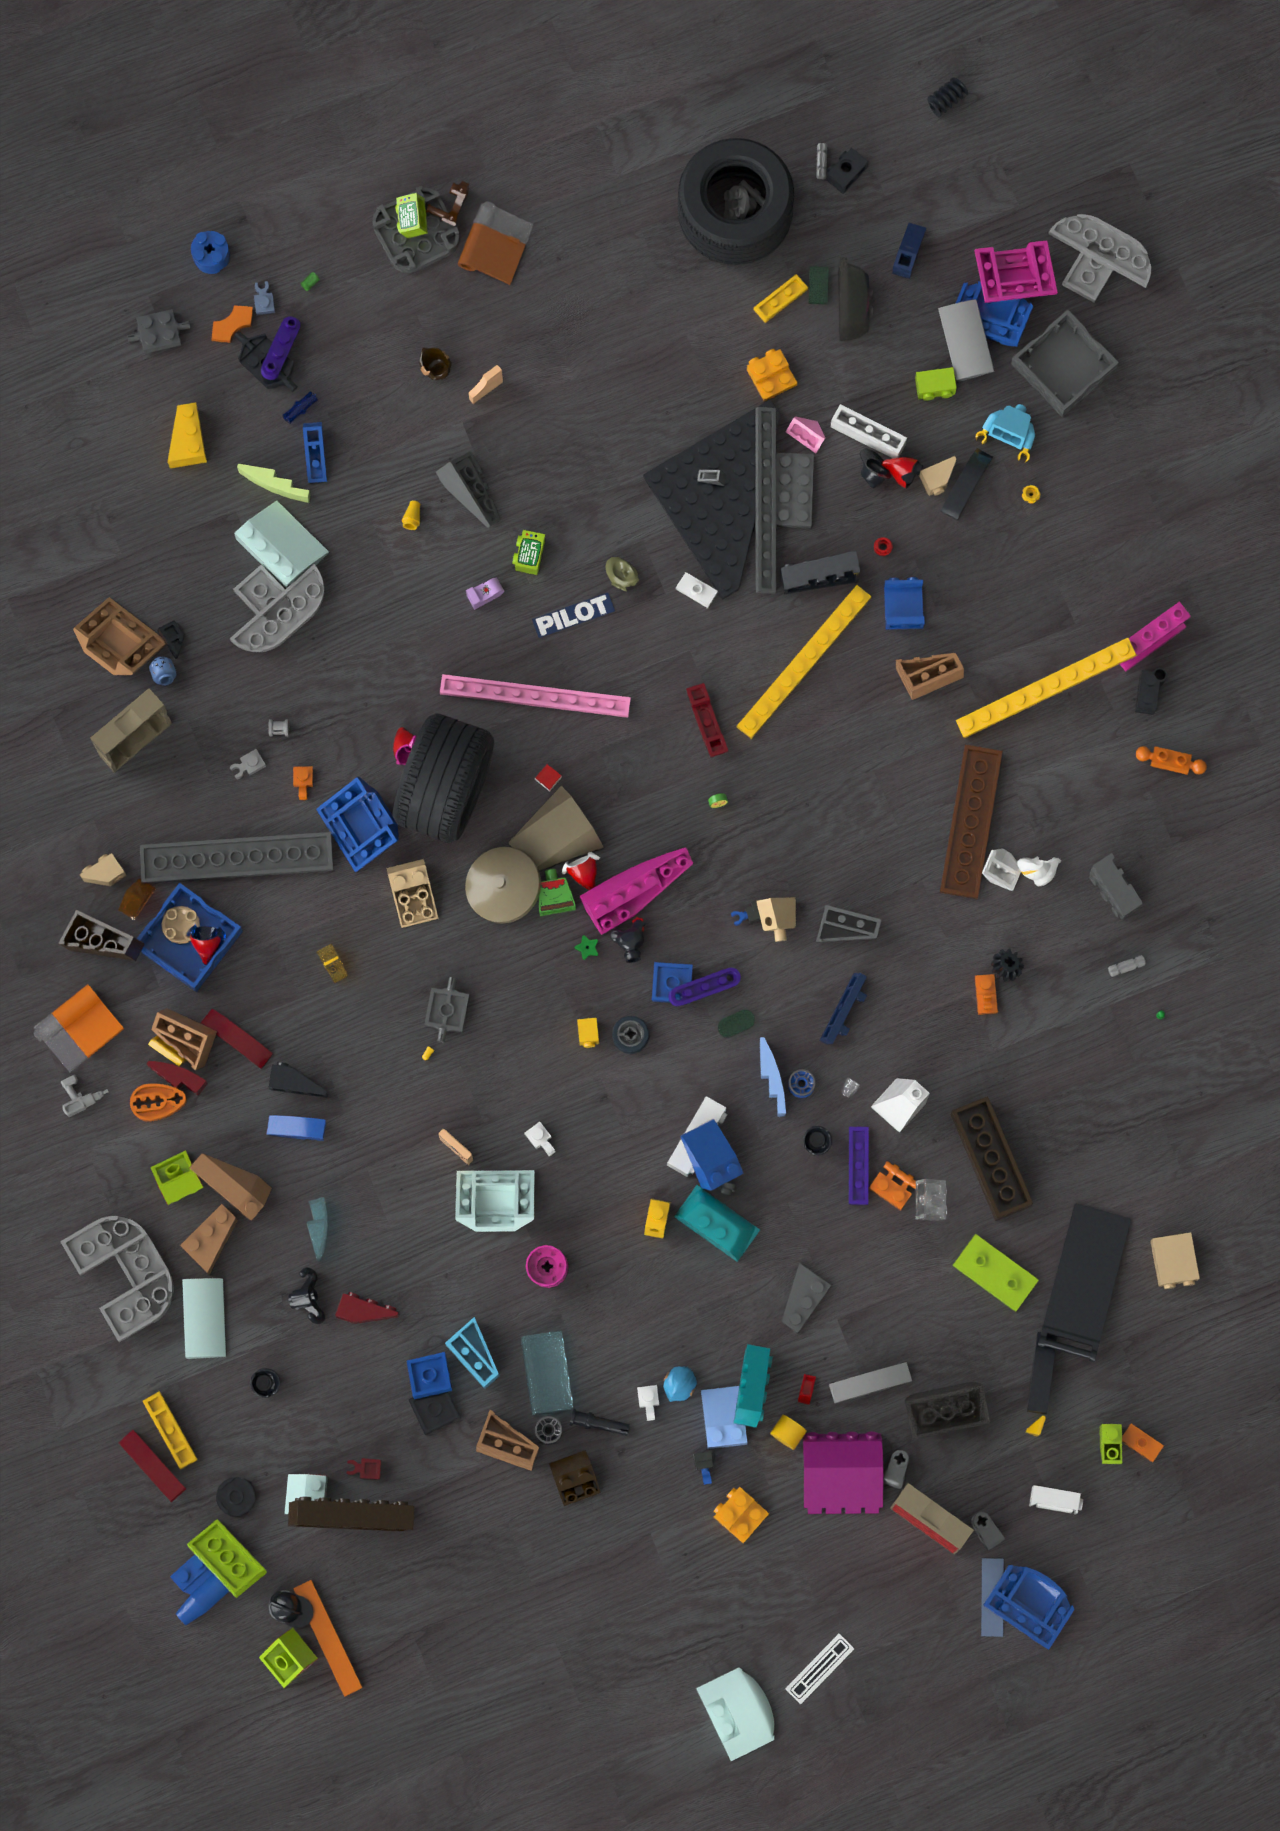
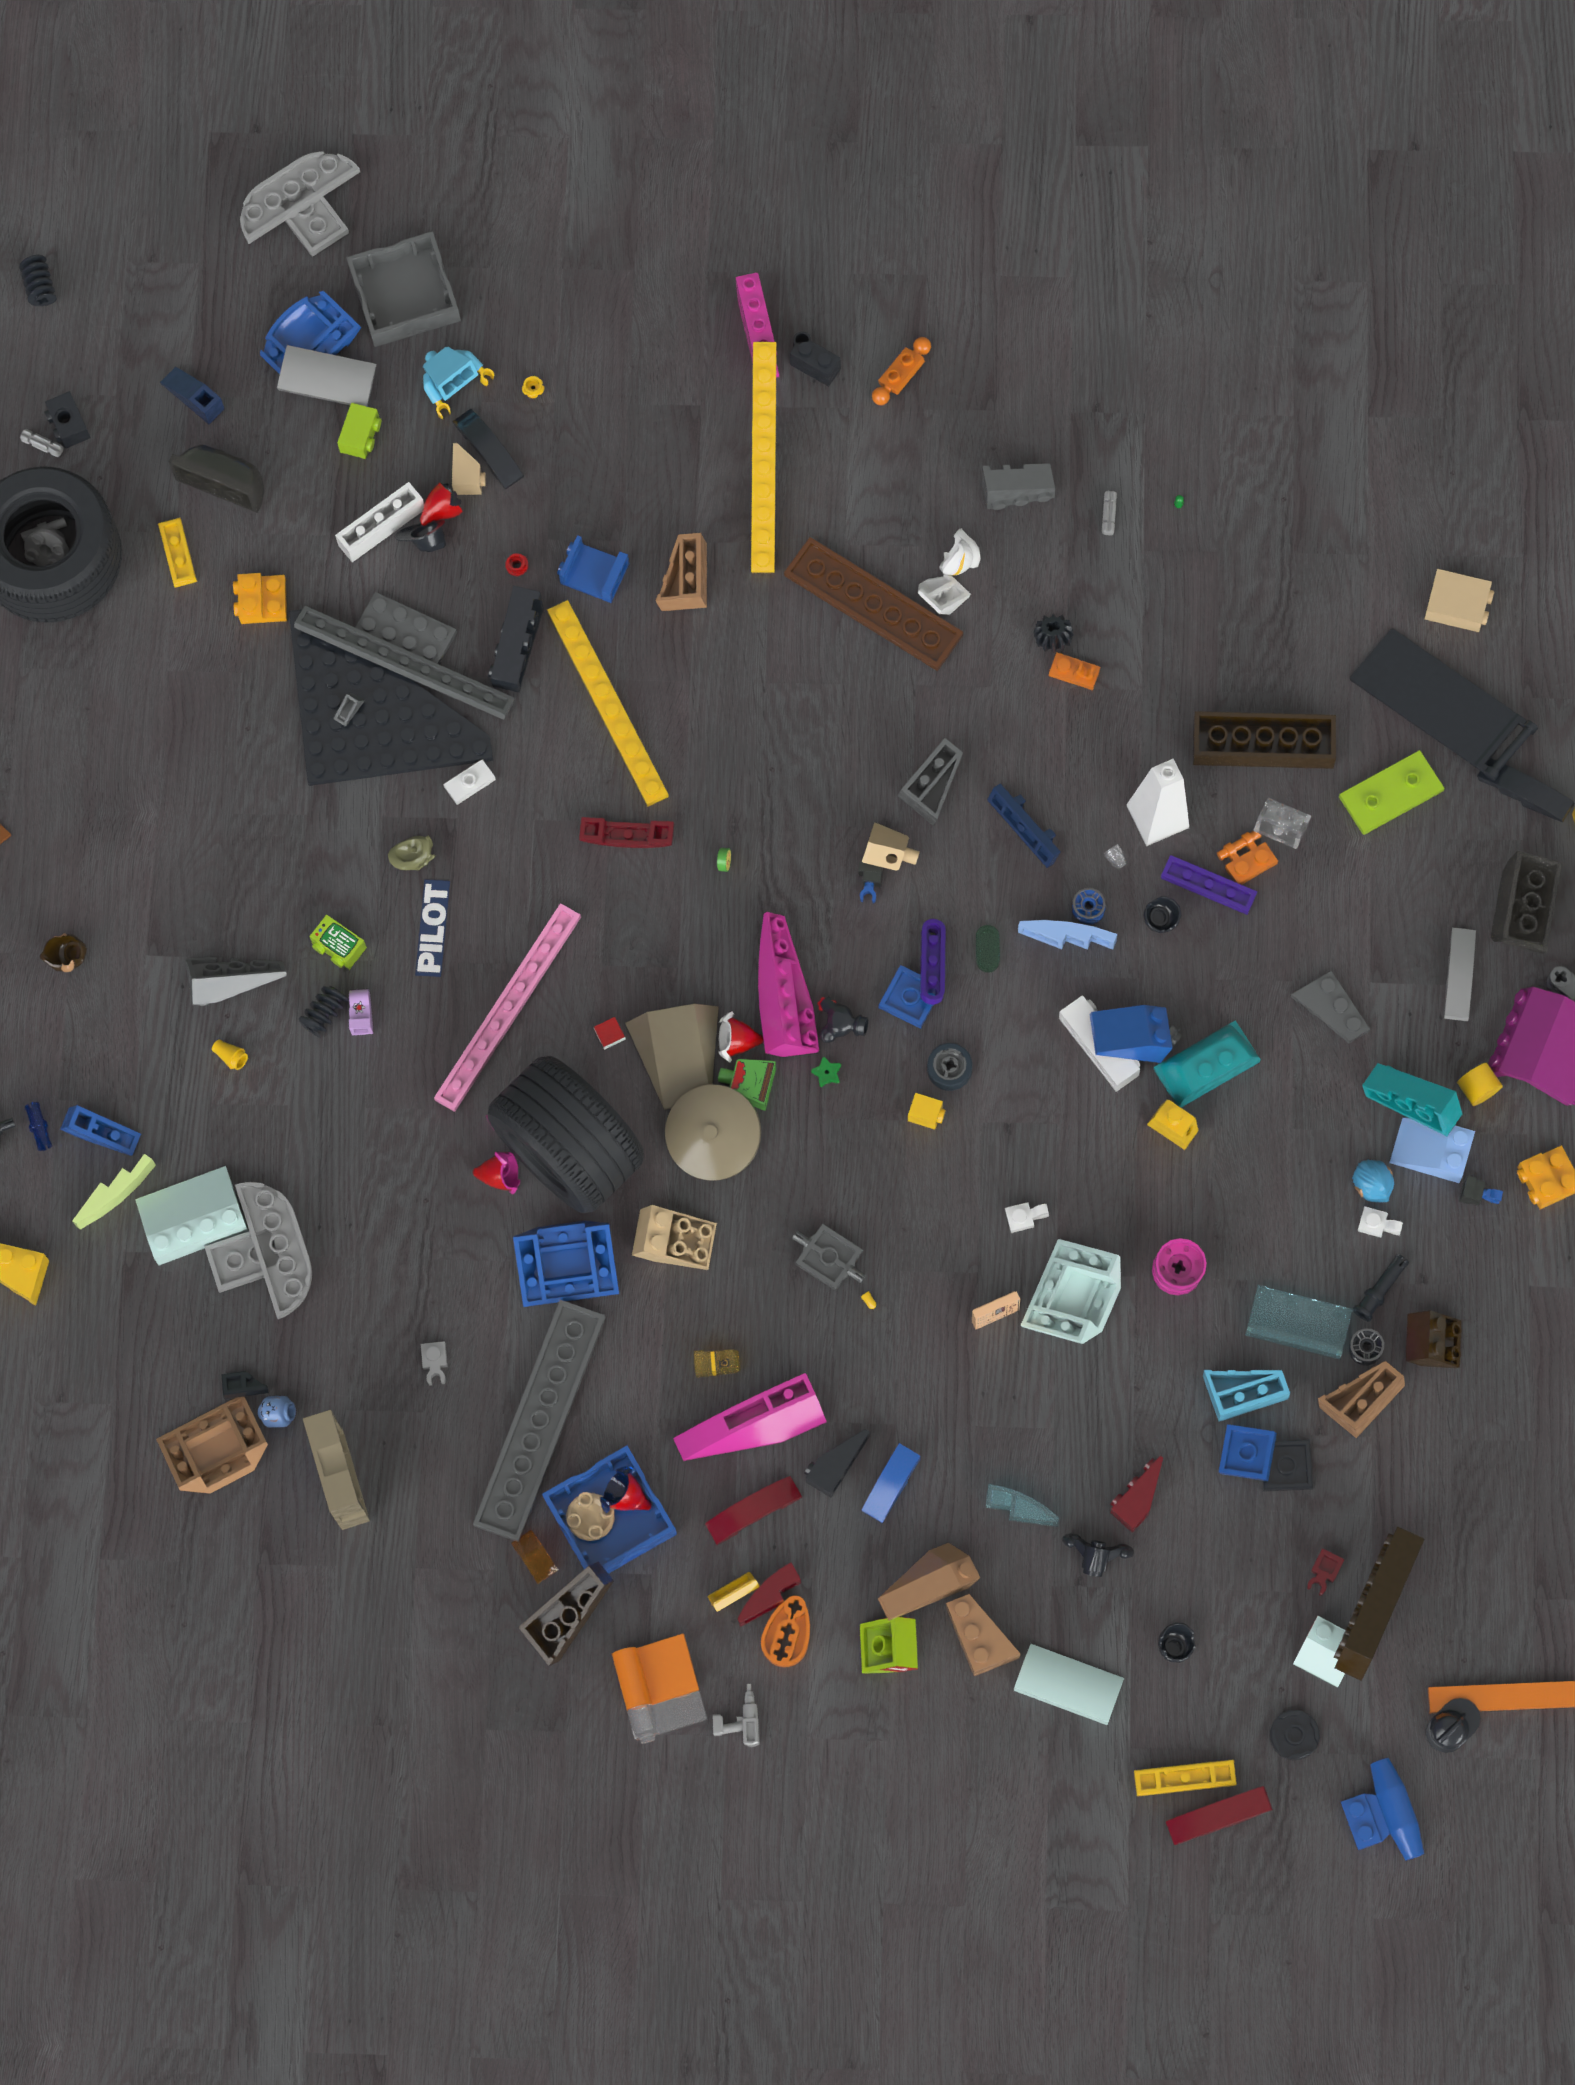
camera: 60 degrees left, 5 degrees down
light grey plate [60,1216,174,1342] -> none
tan slope [80,853,127,886] -> none
medium nougat wedge [151,1008,217,1070] -> none
lime plate [187,1519,267,1598] -> none
lime slope [259,1628,318,1688] -> none
light grey bush [269,719,289,736] -> none
orange plate [293,767,313,800] -> none
light nougat tile [469,365,503,404] -> none
bright pink slope [786,417,825,453] -> none
red piece [798,1374,816,1405] -> none
clear green tile [809,266,828,304] -> none
dark pink slope [974,241,1058,303] -> none
none -> black piece [299,986,349,1038]
none -> dark pink wedge [673,1373,827,1461]

